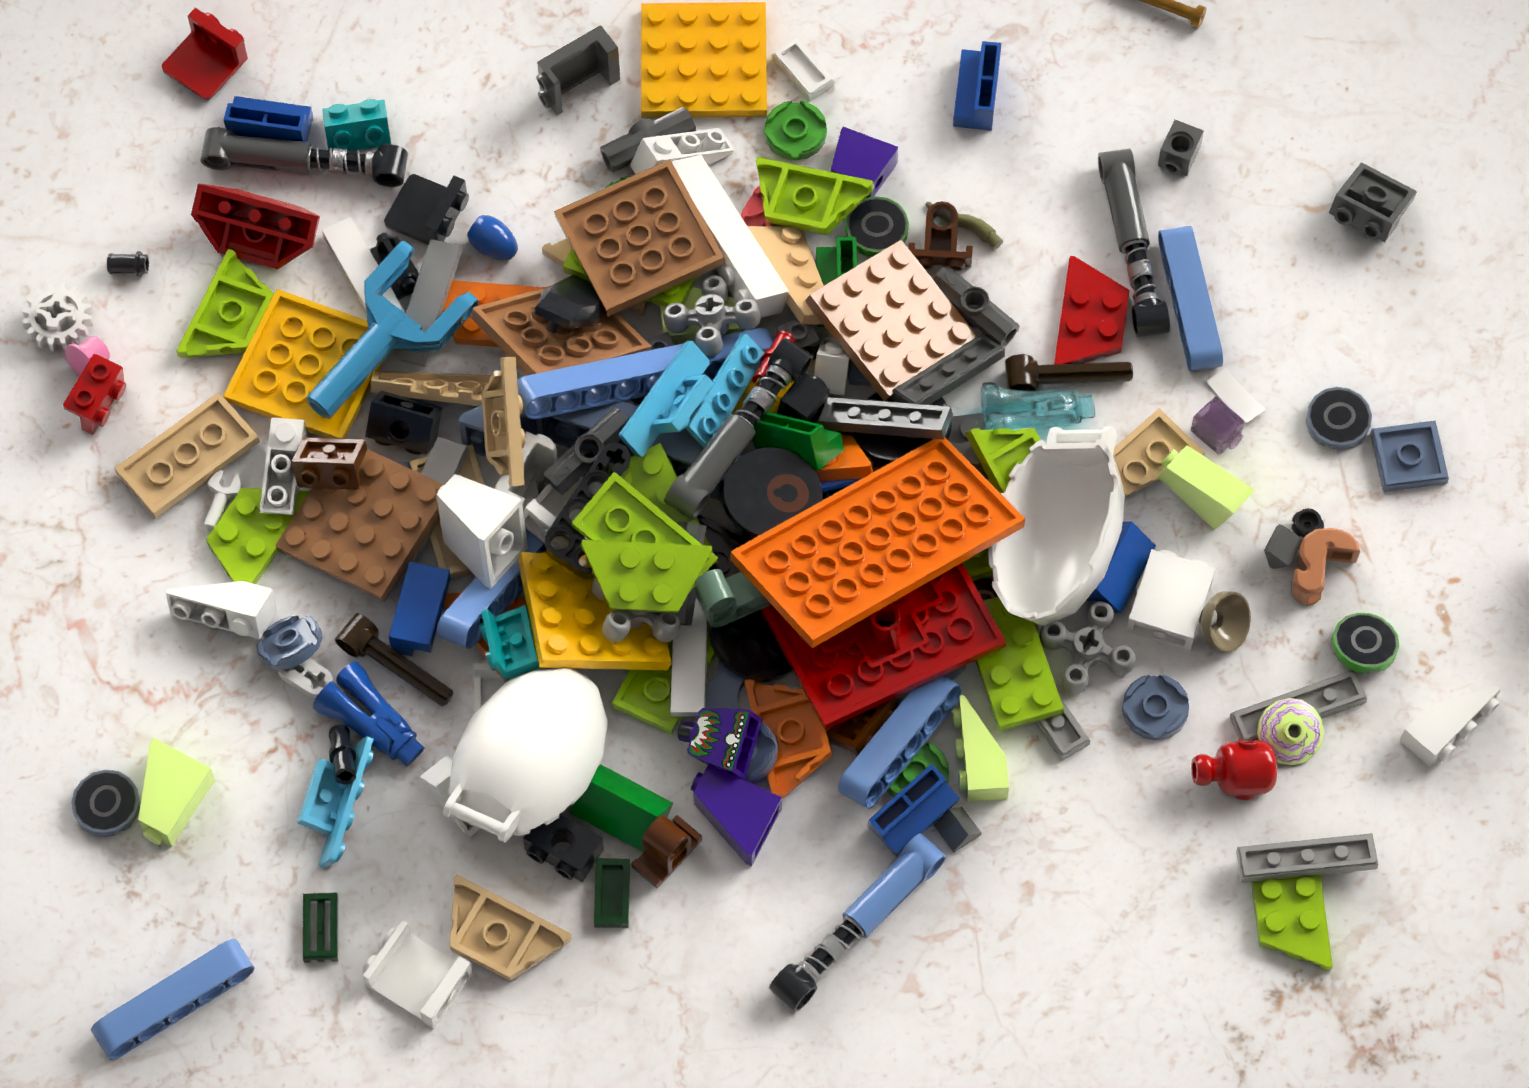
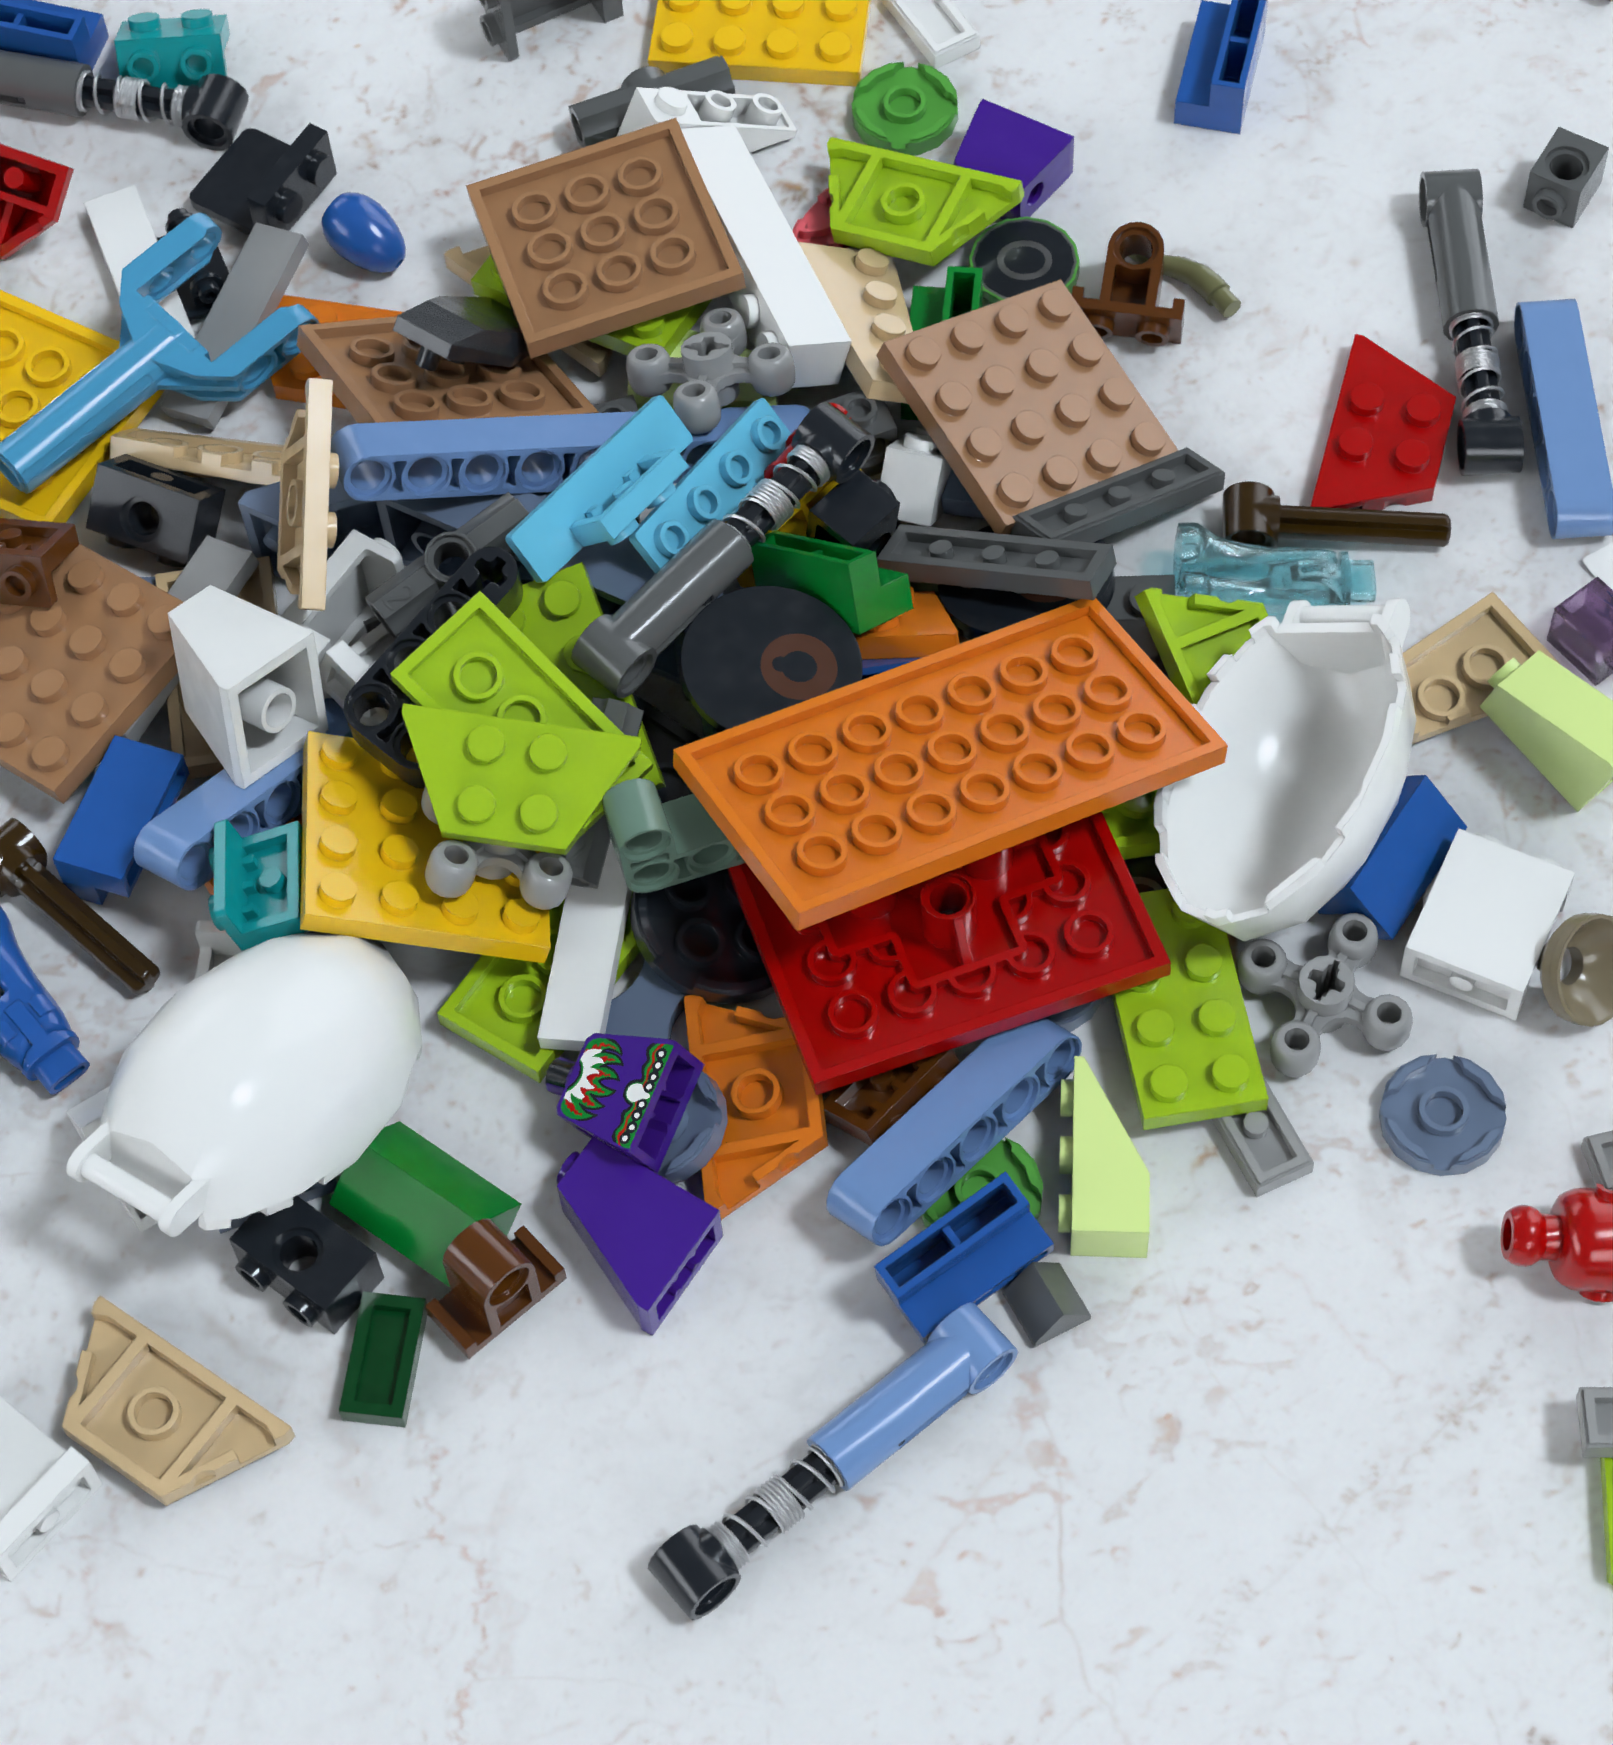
camera: 10 degrees right, 5 degrees down
dark grey piece [933,266,1020,346] -> none

